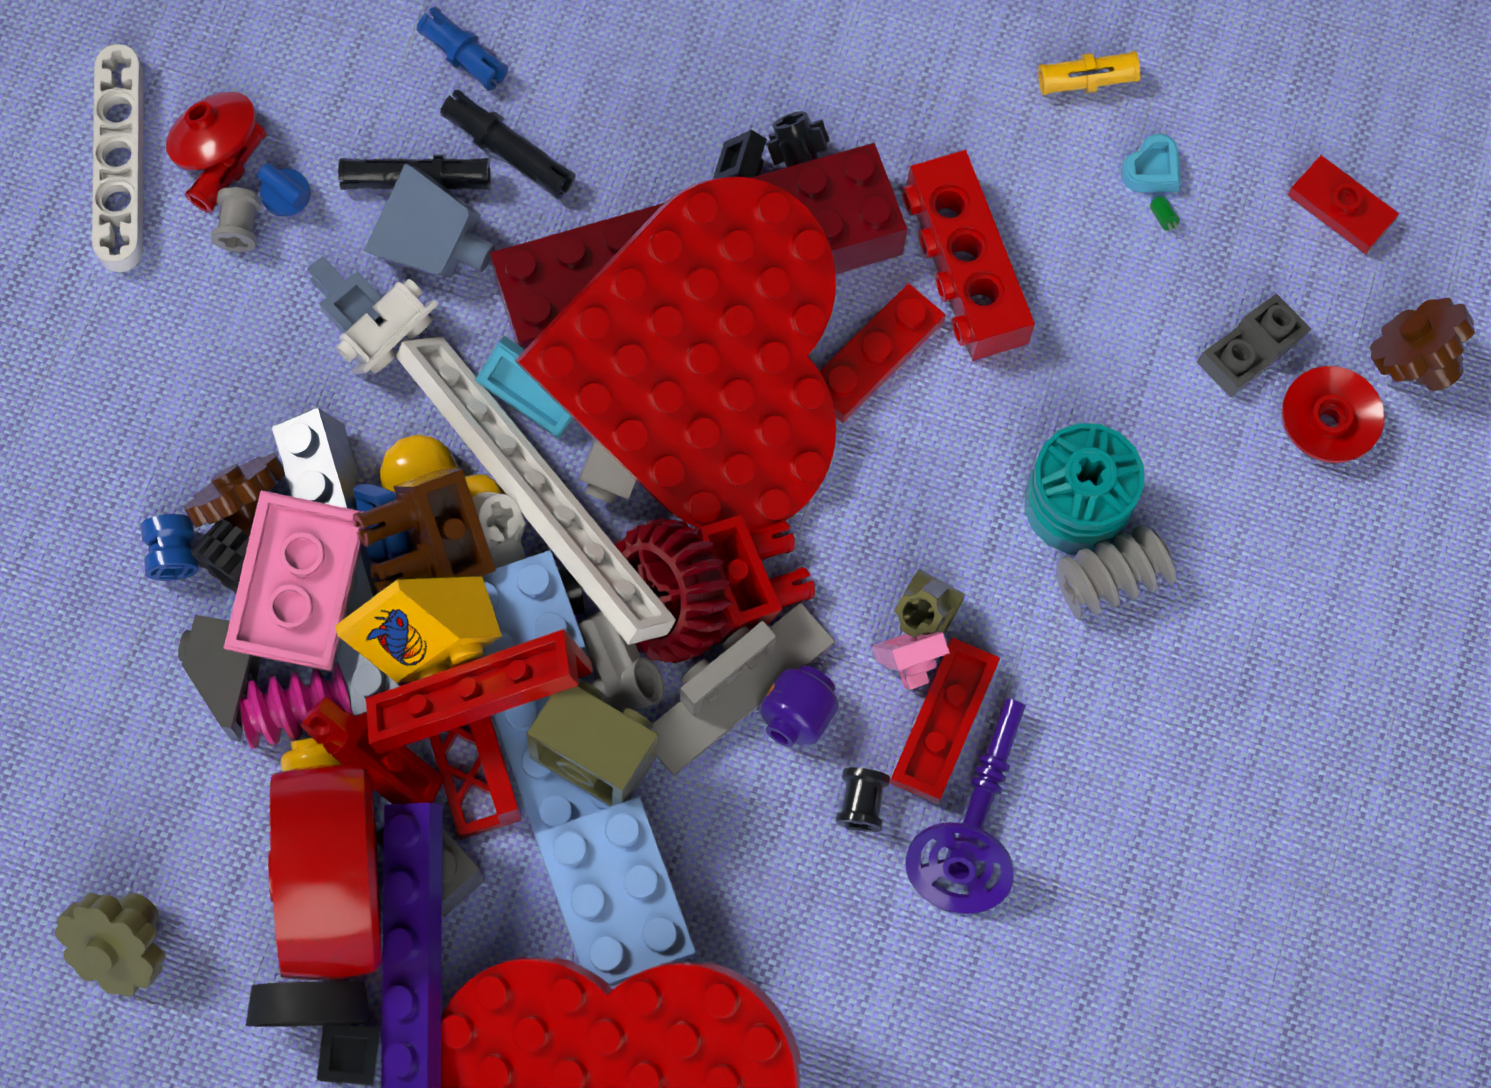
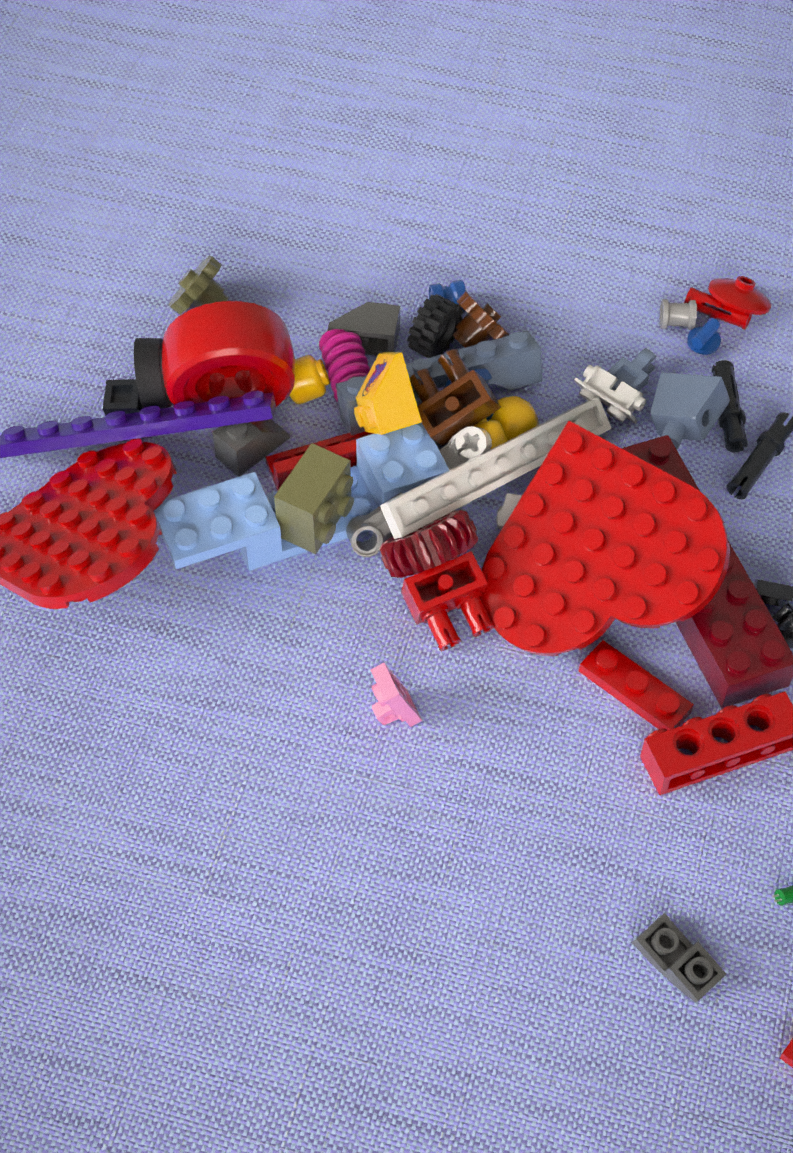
camera: 90 degrees right, 15 degrees down
white beam [92,44,144,272] -> none
bright pink tile [224,490,366,672] -> none
red hinge [300,696,444,804] -> none
red fence [365,629,593,754] -> none
light grey bracket [651,603,835,777] -> none
dark purple head [759,666,839,747] -> none
black bush [835,767,890,832] -> none
red plate [889,637,1000,805] -> none
olive piece [894,569,966,638] -> none
dark purple dish [905,699,1026,914] -> none
teal wheel [1025,423,1145,554] -> none
light grey piece [1056,526,1177,620] -> none
red dish [1281,366,1385,463] -> none
reddish brown plant [1370,297,1475,391] -> none

